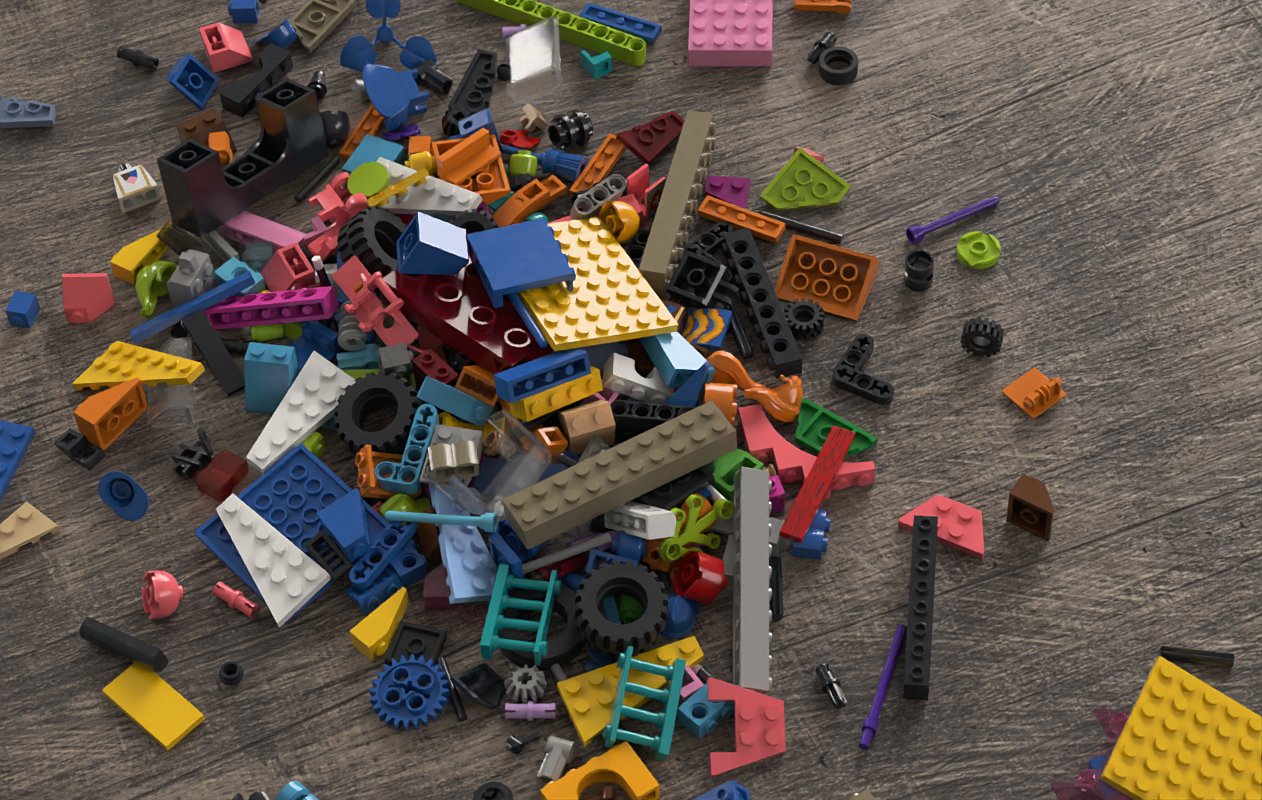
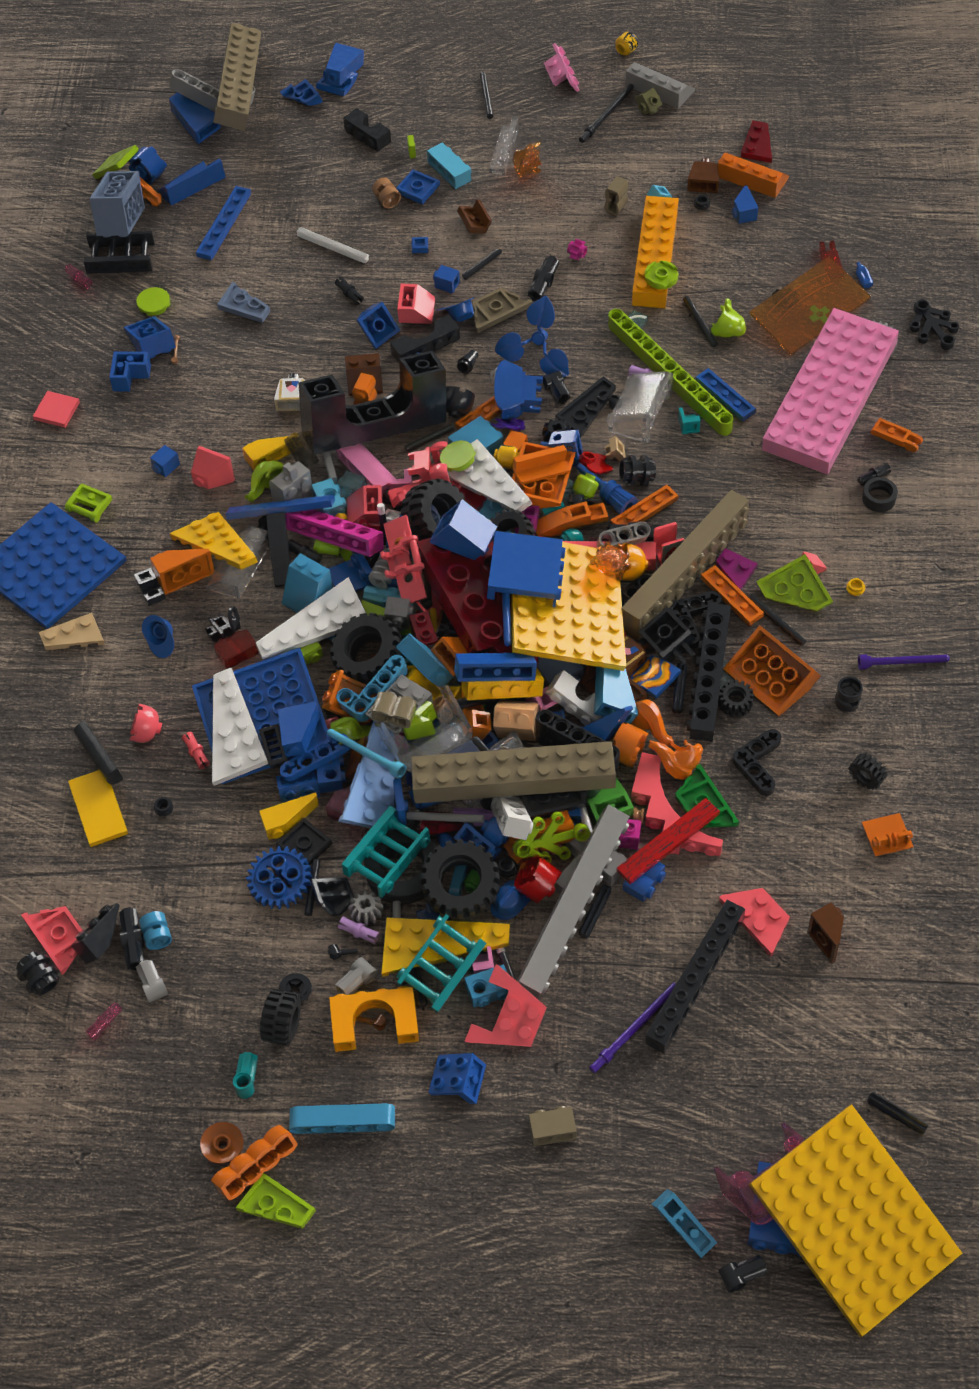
camera: 25 degrees right, 5 degrees up
yellow wing [366,167,429,207] -> none
dark red wing [616,111,685,165] -> none
black axle [815,663,847,710] -> none
lime tile [956,231,1001,269] -> none
none -> white axle [297,227,369,263]
none -> lime slope [403,701,437,740]
none -> clear orange hair [590,541,630,581]
none -> yellow plate [846,578,865,596]

